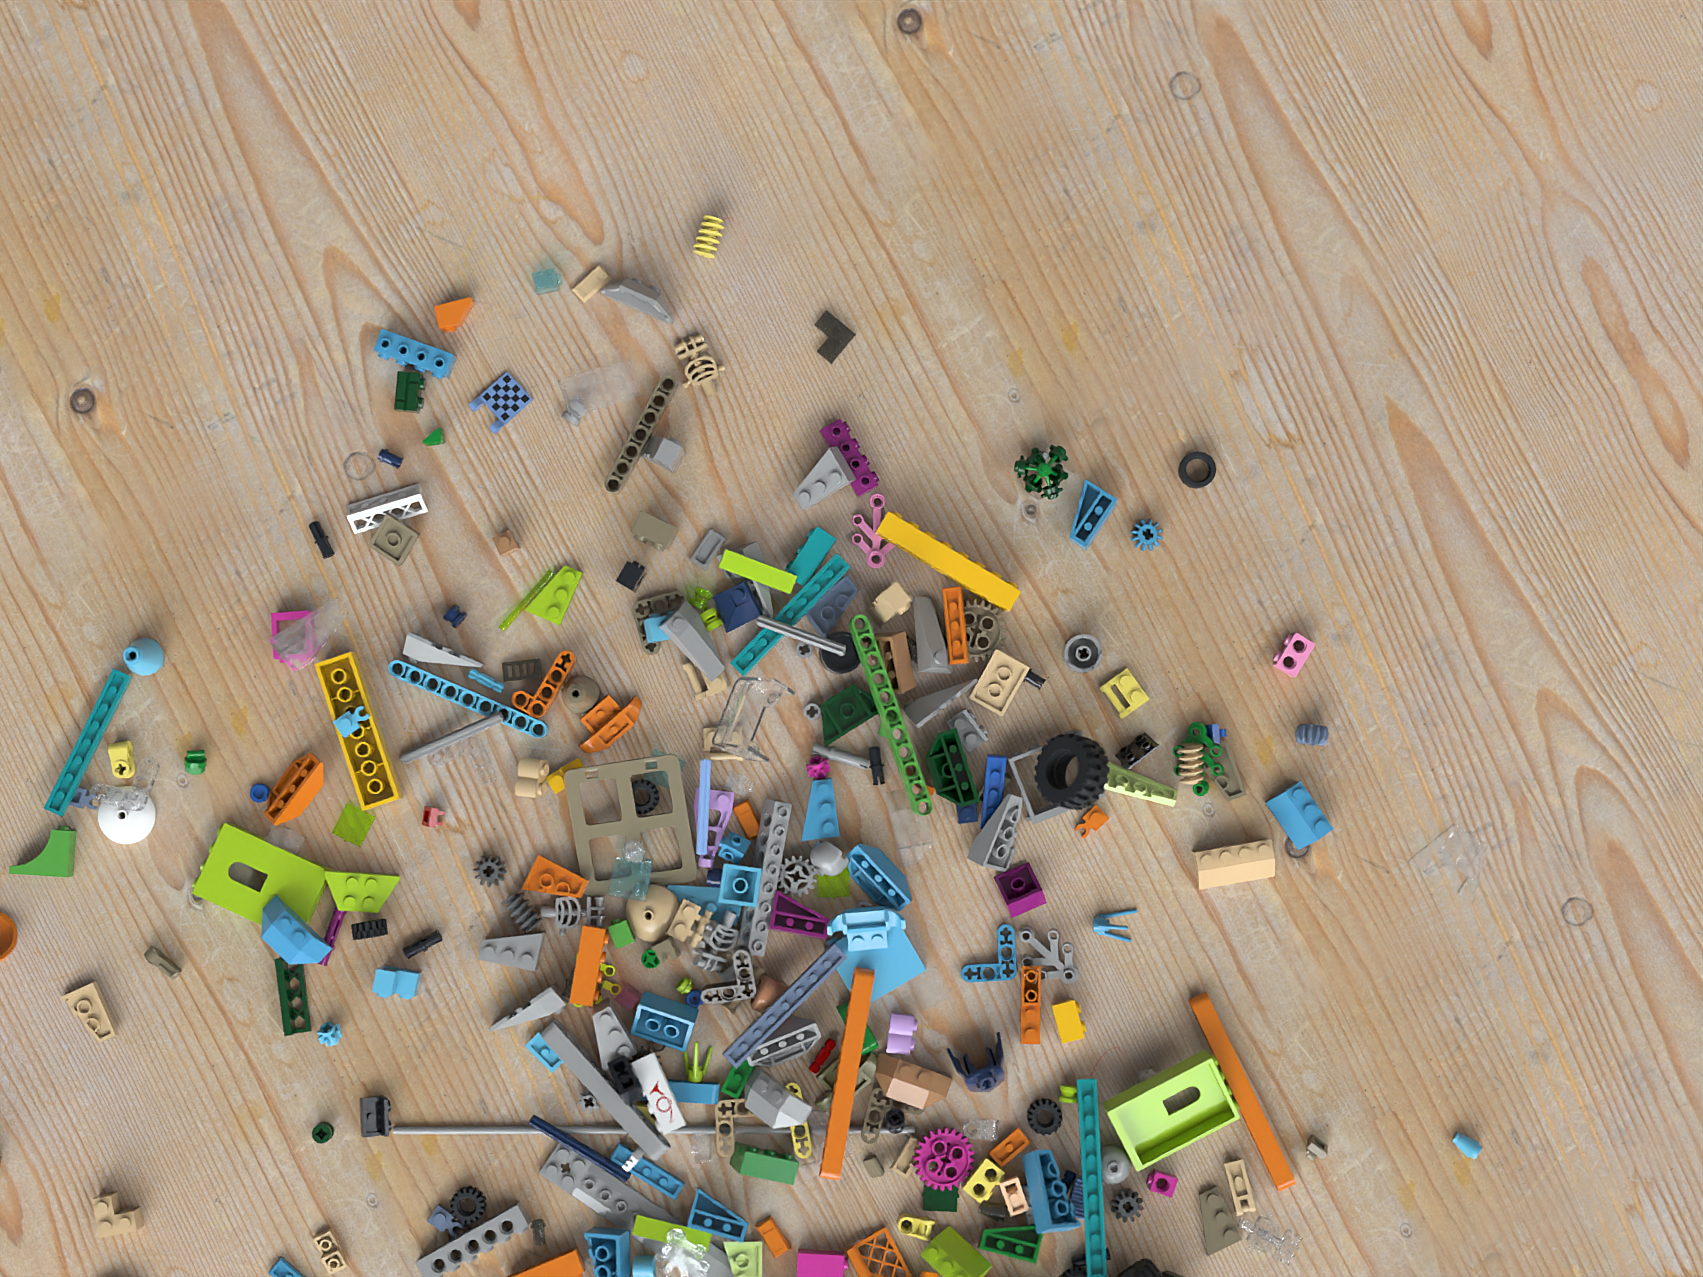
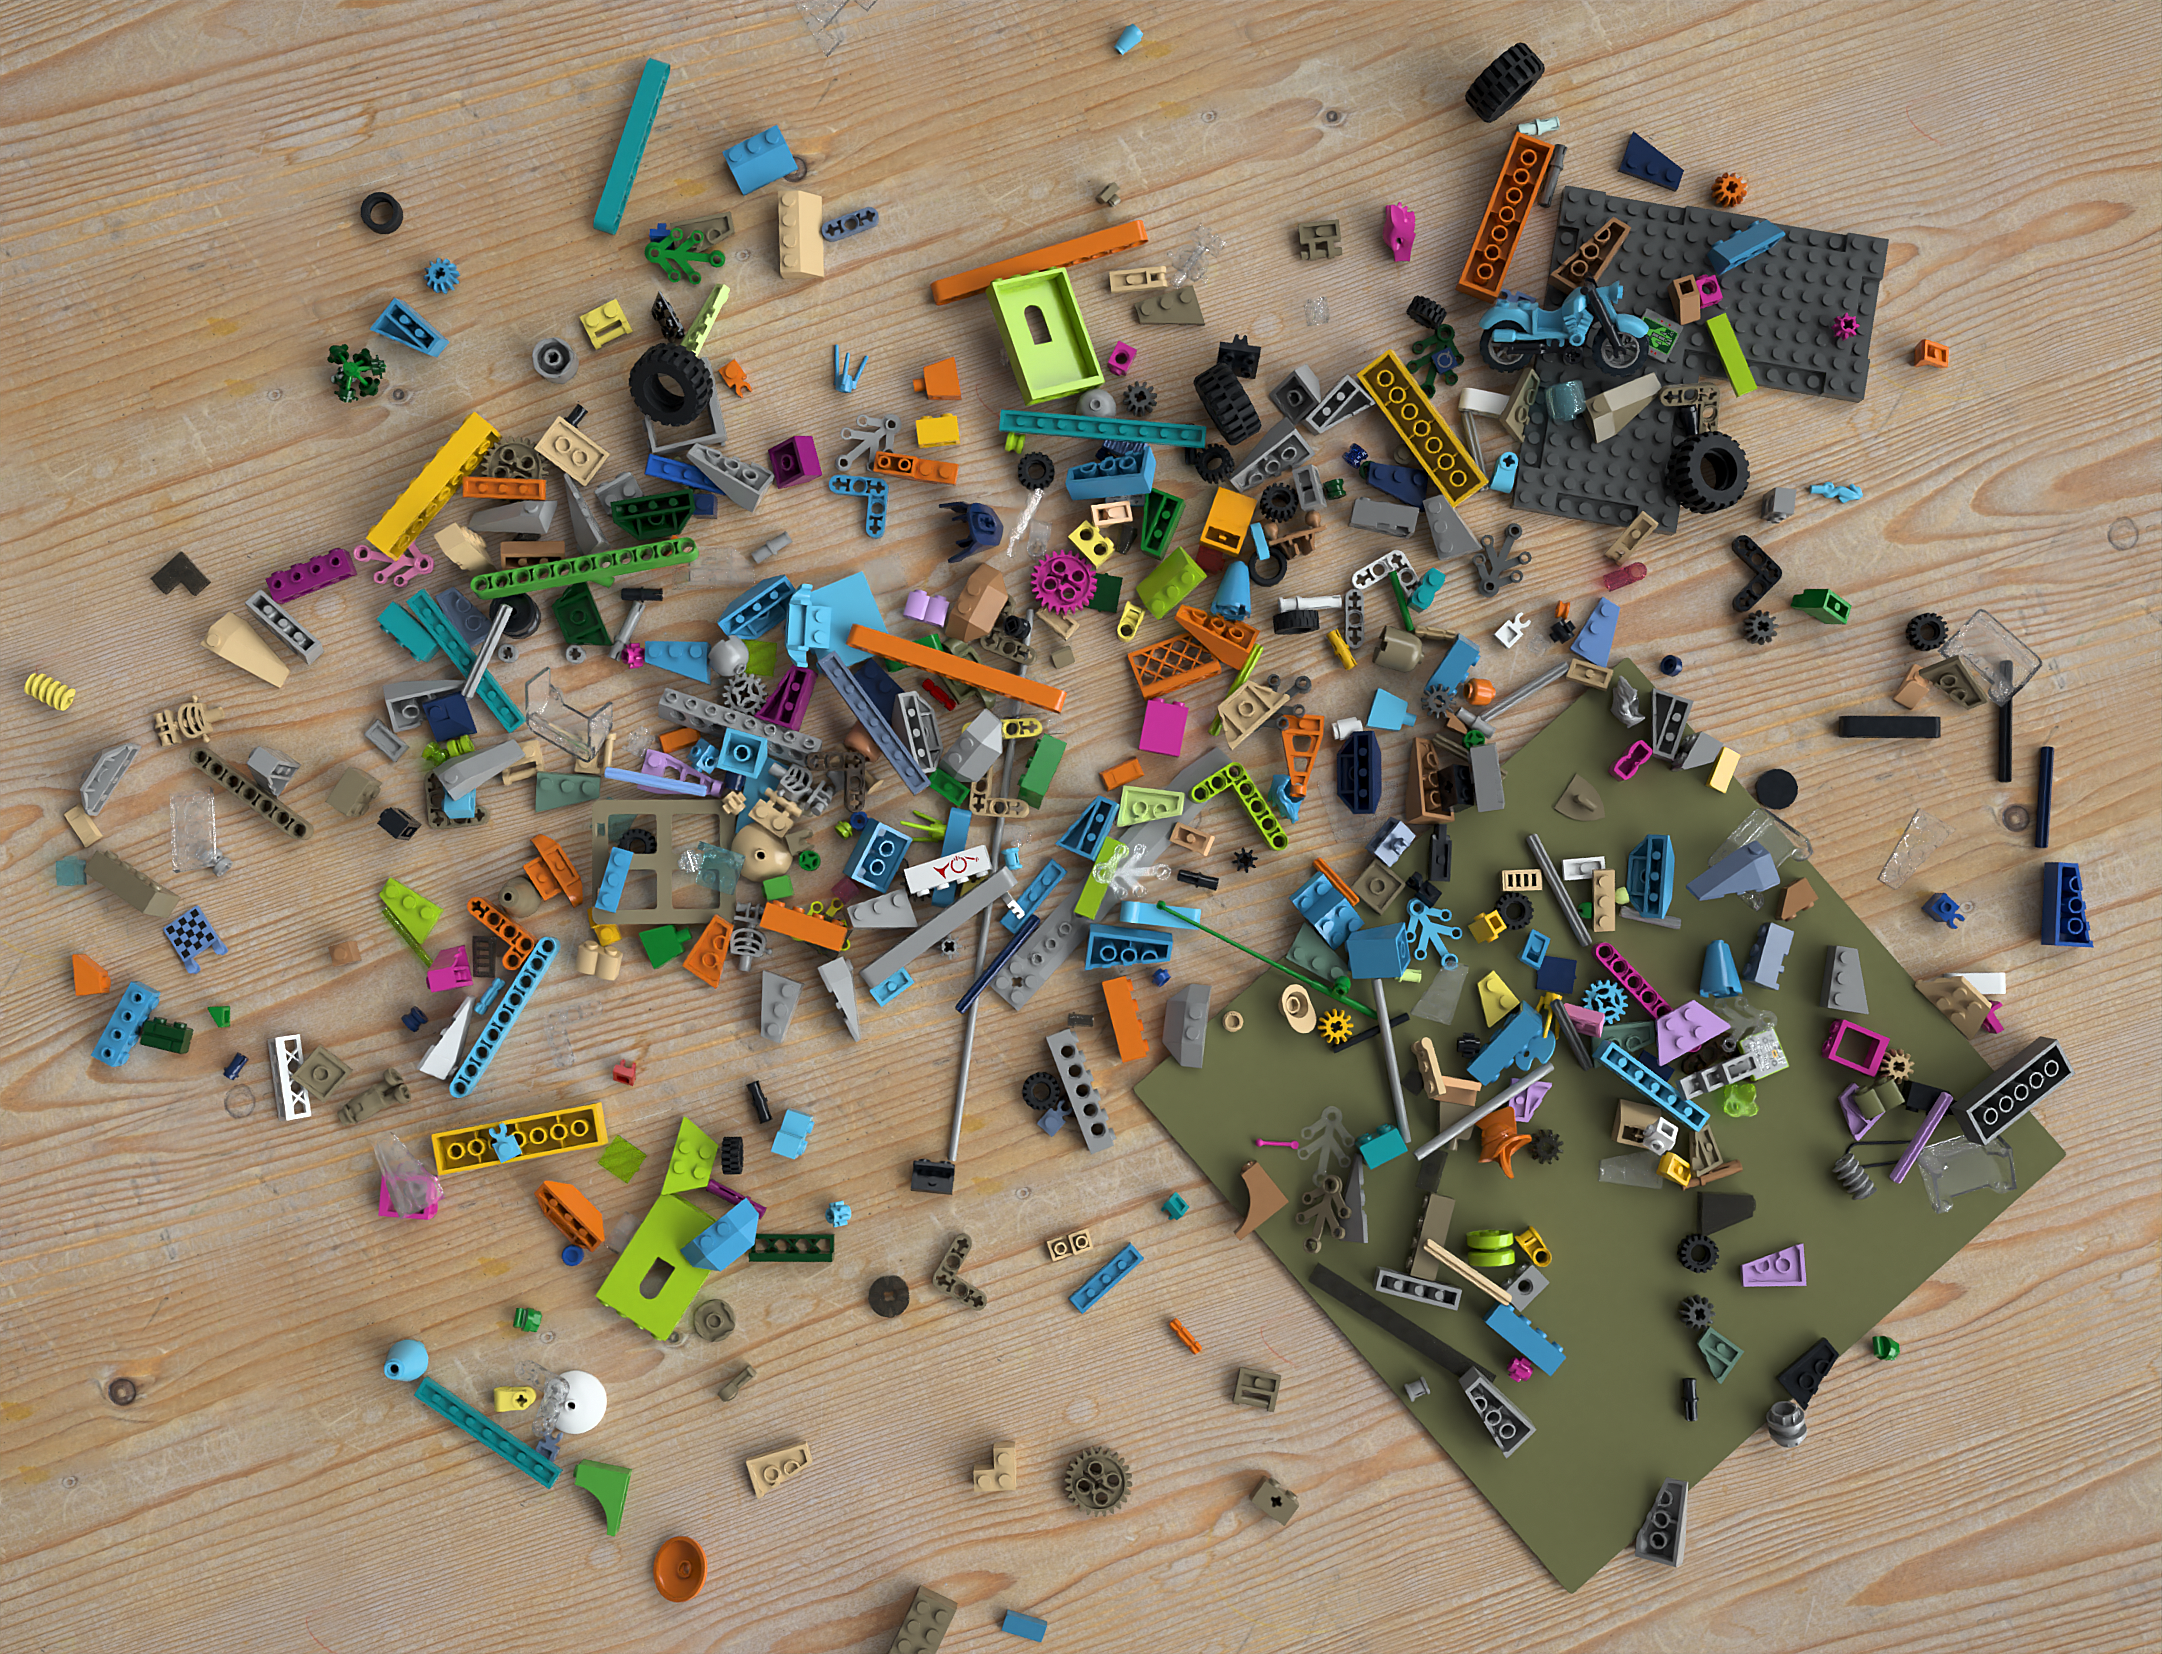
camera: 80 degrees left, 0 degrees up
black axle [309,521,335,559] -> none
dark green wheel [312,1122,334,1144] -> none
light grey axle [400,712,504,764] -> none
dark grey gear [473,854,507,888] -> none
dark grey piece [501,891,542,933] -> none
black brick [607,1055,644,1105] -> none
lime tile [718,549,797,594] -> none
light grey wedge [793,446,856,510] -> none
orange plate [988,1127,1031,1168] -> none
tan piece [1178,743,1204,784] -> none
bright pink brick [1273,632,1316,677] -> none
sand blue gear [1295,724,1329,746] -> none
none -> dark tan wedge [83,850,181,918]
none -> tan wedge [200,612,291,688]
none -> light grey brick [245,589,324,665]
none -> dark tan piece [337,1067,411,1126]
none -> dark pink wedge [426,945,474,993]
none -> sand green wing [535,771,601,813]
none -> teal beam [593,58,671,235]
none -> dark azure brick [595,847,634,913]
none -> green torso [638,925,693,969]
none -> dark tan tile [694,1299,736,1342]
none -> tan gear [721,791,747,816]
none -> light grey pin [751,531,793,564]
none -> sand blue beam [822,207,879,242]
none -> dark blue plate [853,658,906,727]
none -> clear smoke plate [868,1275,910,1318]
none -> orange torso [913,357,962,400]
none -> dark tan beam [932,1233,987,1311]
none -> medium azure bush [1001,847,1023,871]
none -> clear wing [1007,488,1044,559]

